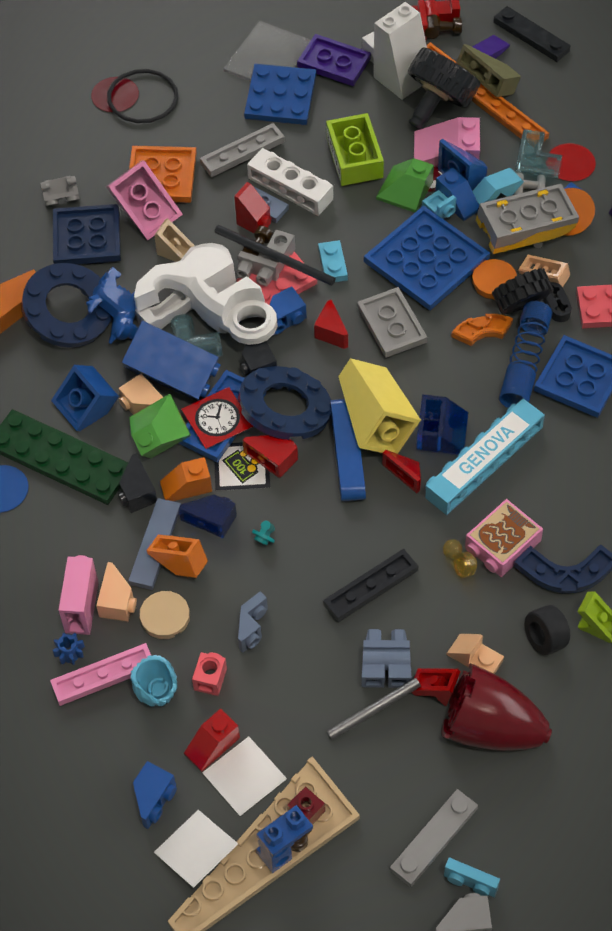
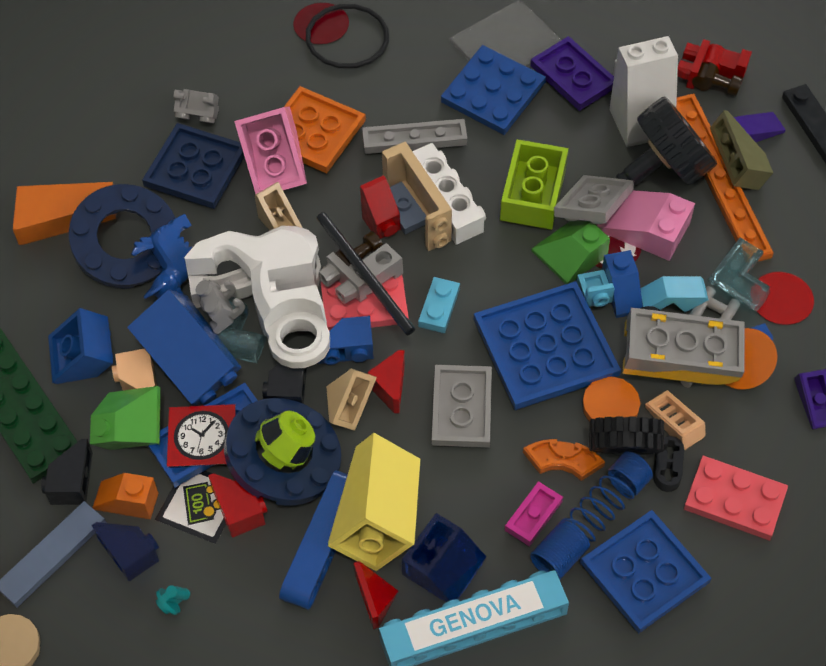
camera: 25 degrees right, 0 degrees up
orange slope [146,534,208,578] -> none
blue slope [438,139,487,191] -> none
none -> light grey piece [195,280,245,334]
none -> lime cone [255,410,315,470]
none -> tan slope [326,368,377,430]
none -> tan panel [382,141,452,251]
none -> dark pink plate [505,481,563,547]
none -> light grey plate [554,175,634,224]

